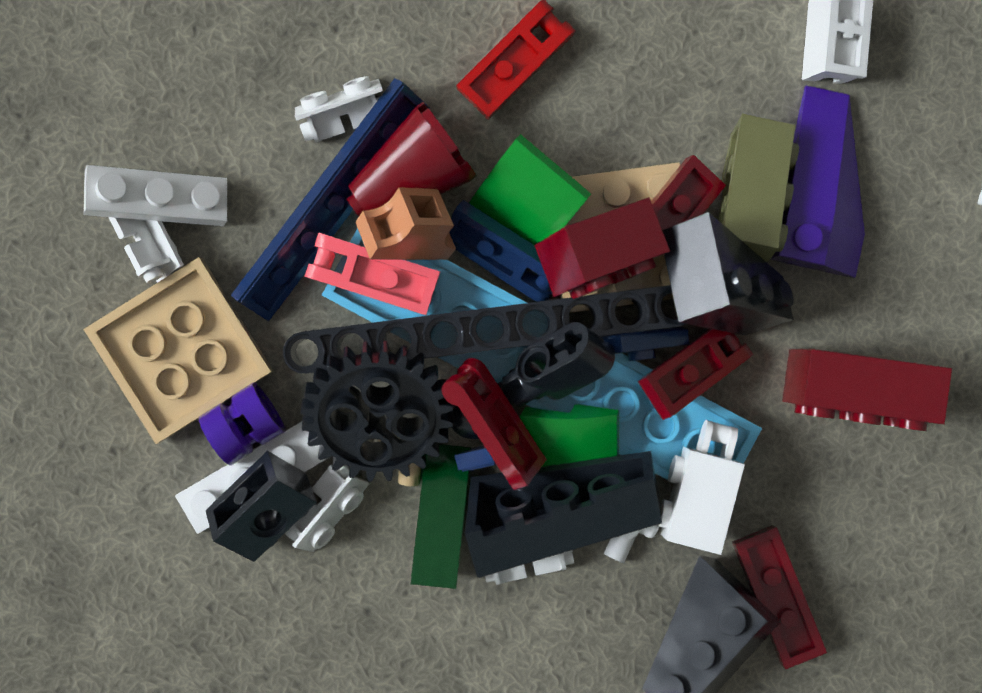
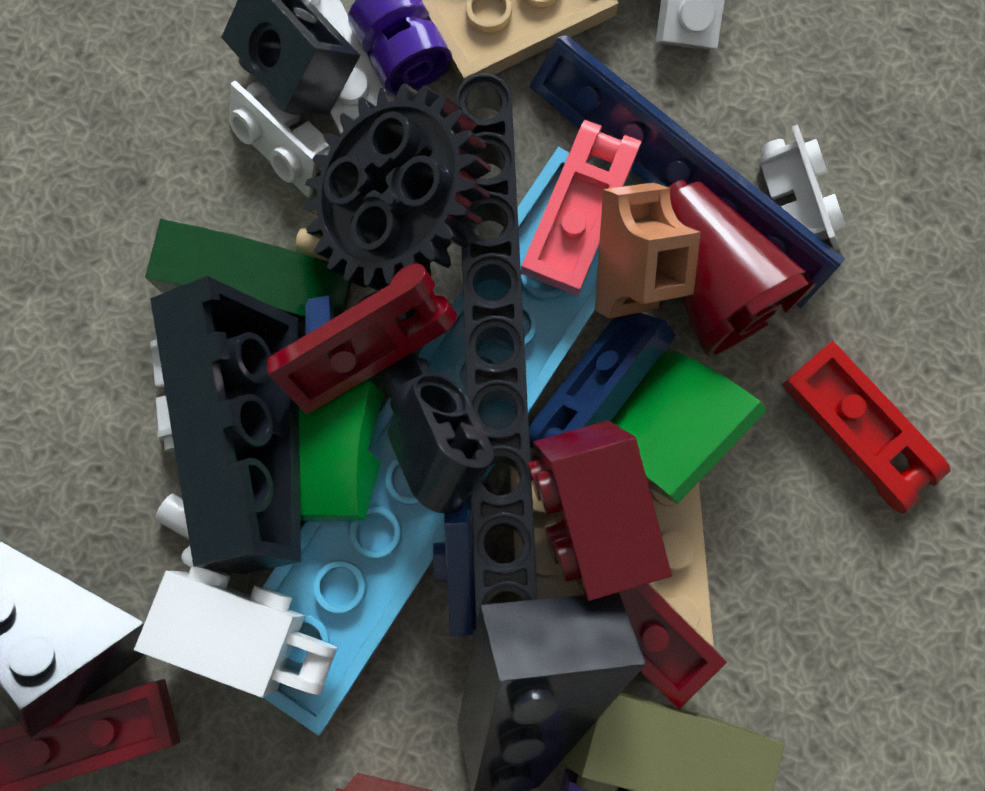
camera: 95 degrees right, 10 degrees down
dark red plate [637,328,753,420] -> none

